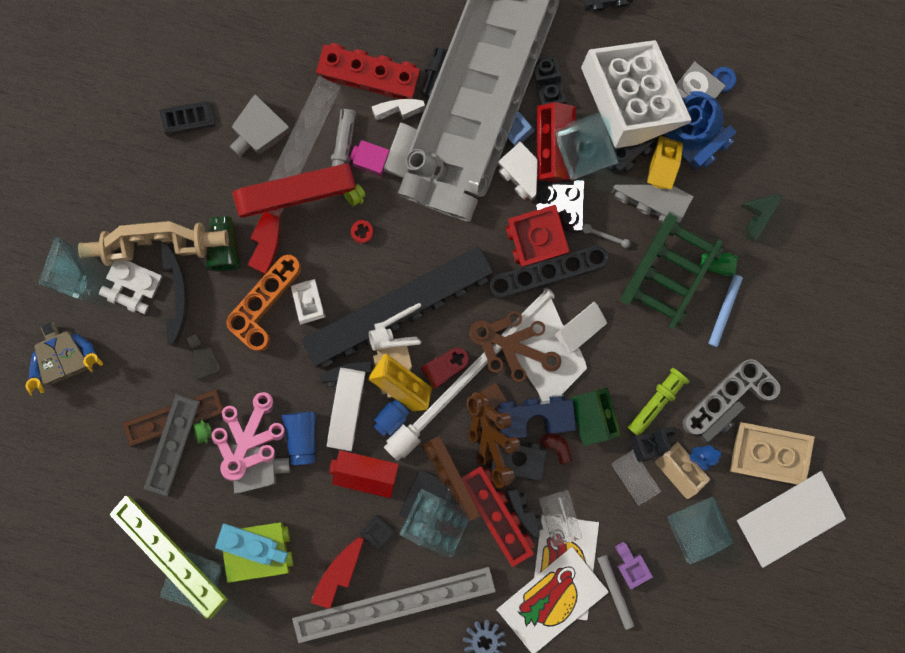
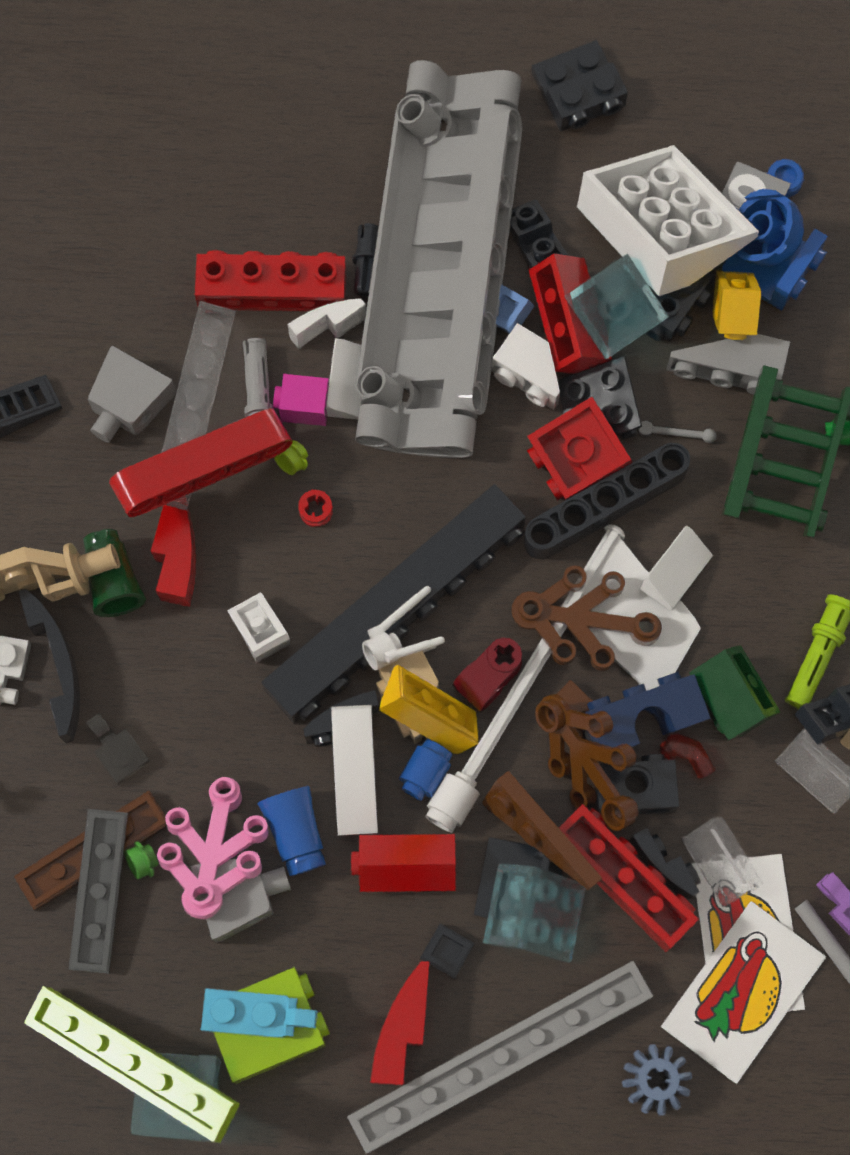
camera: 10 degrees left, 10 degrees down
orange beam [227,255,301,352] -> none

